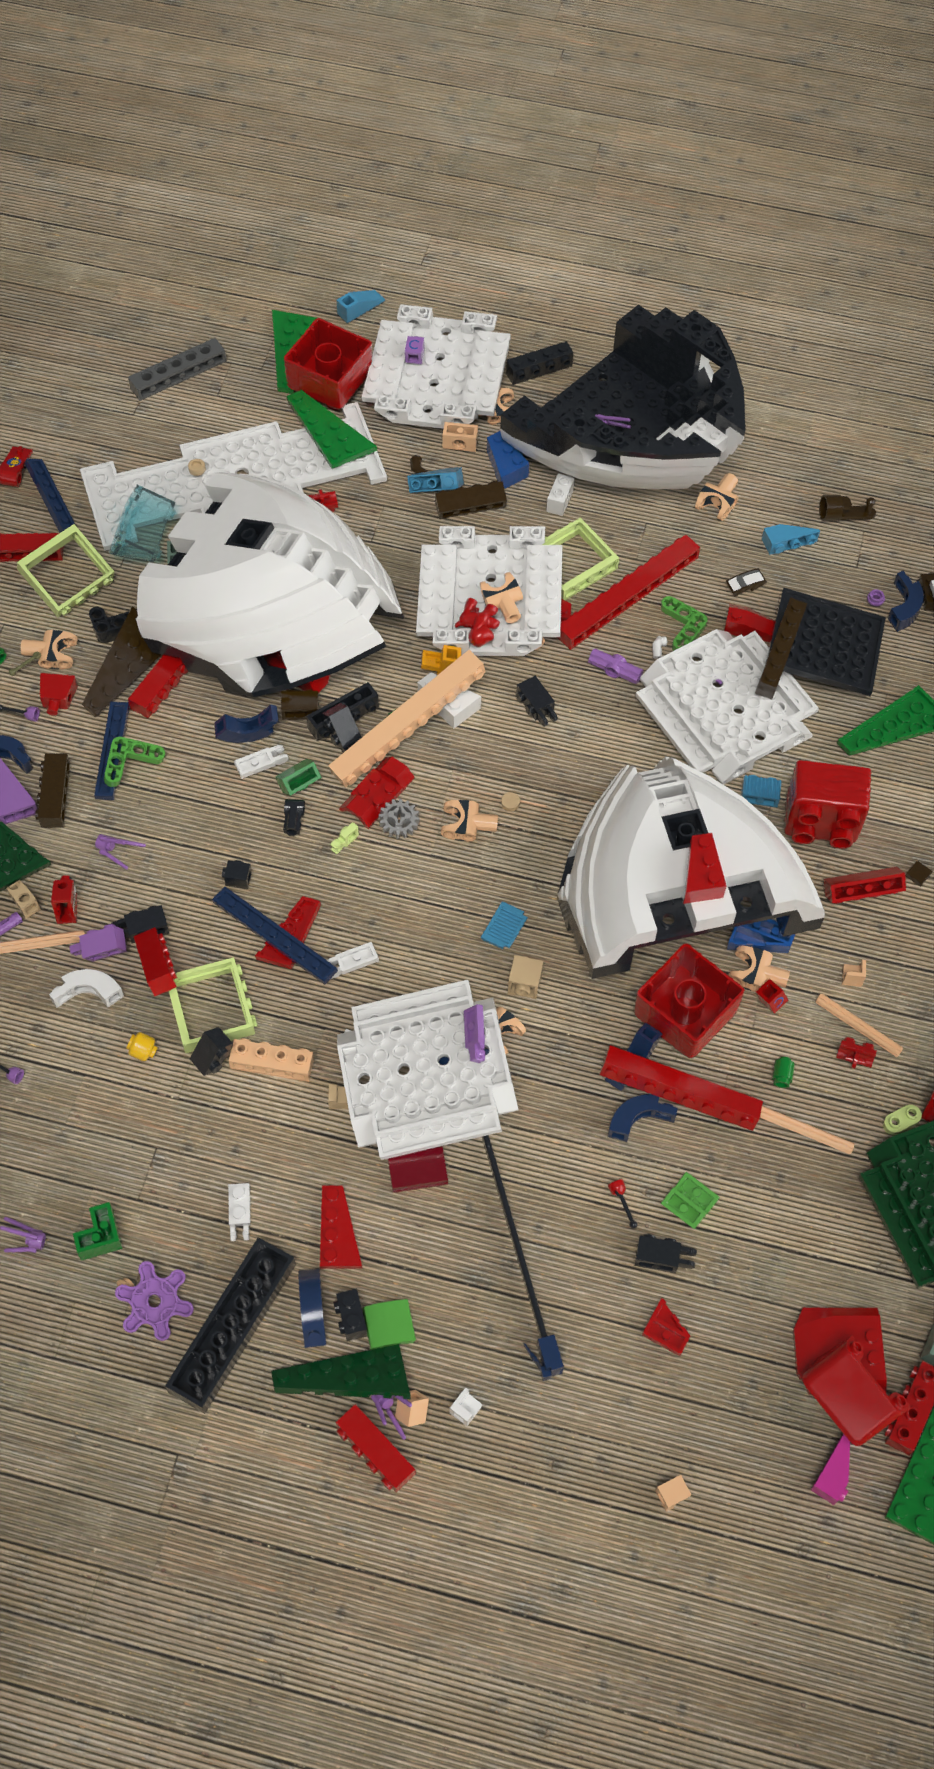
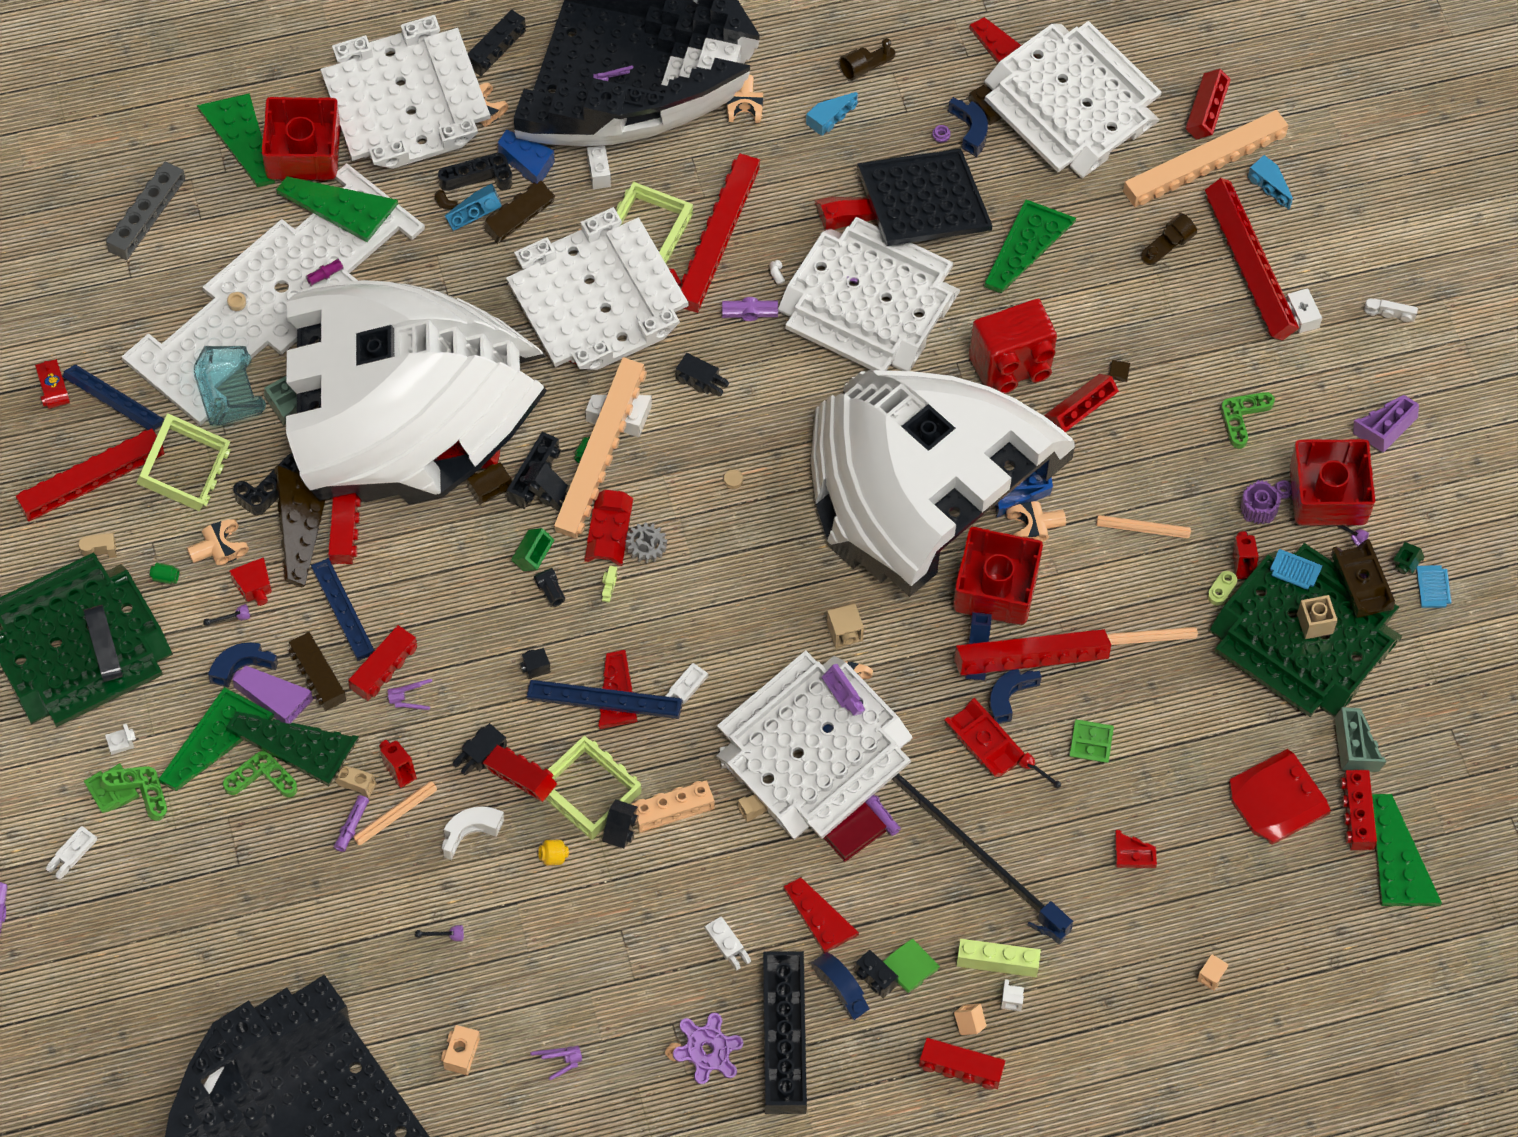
camera: 30 degrees left, 0 degrees up
olive hinge [9,651,41,676] -> none
medium lavender hinge [69,924,127,962] -> none
green brick [73,1202,123,1261] -> none
bright green beam [104,737,165,787] -> none
dark blue arch [214,704,279,743] -> none
white hinge [234,745,289,779] -> none
dark green wing [271,1344,411,1399] -> none
red hips [307,489,338,512] -> none
dark azure slope [336,290,385,323] -> none
medium lavender plant [371,1395,412,1440] -> none
medium lavender brick [405,336,425,364] -> none
light orange brick [421,645,461,675] -> none
light nougat connector [441,800,498,842] -> none
light nougat brick [442,422,478,452] -> none
red animal [455,598,500,647] -> none
light nougat connector [480,572,523,624] -> none
dark azure window [481,901,528,949] -> none
black hinge [634,1234,697,1273] -> none
bright green beam [661,596,707,651] -> none
red wedge [683,833,727,904] -> none
slope [726,568,767,597] -> none
dark azure brick [741,775,781,808] -> none
dark brown arch [755,597,807,700] -> none
red brick [756,979,788,1014] -> none
green brick [772,1057,795,1088] -> none
red windscreen [803,1335,910,1446] -> none
dark pink slope [811,1434,850,1505] -> none
red hips [836,1037,877,1069] -> none
light nougat panel [842,959,866,987] -> none
none -> magenta pin [306,259,344,286]
none -> red brick [348,625,417,701]
none -> black beam [438,153,512,191]
none -> medium lavender pin [865,794,901,836]
none -> red piece [944,697,1025,777]
none -> yellowish green brick [956,939,1041,977]

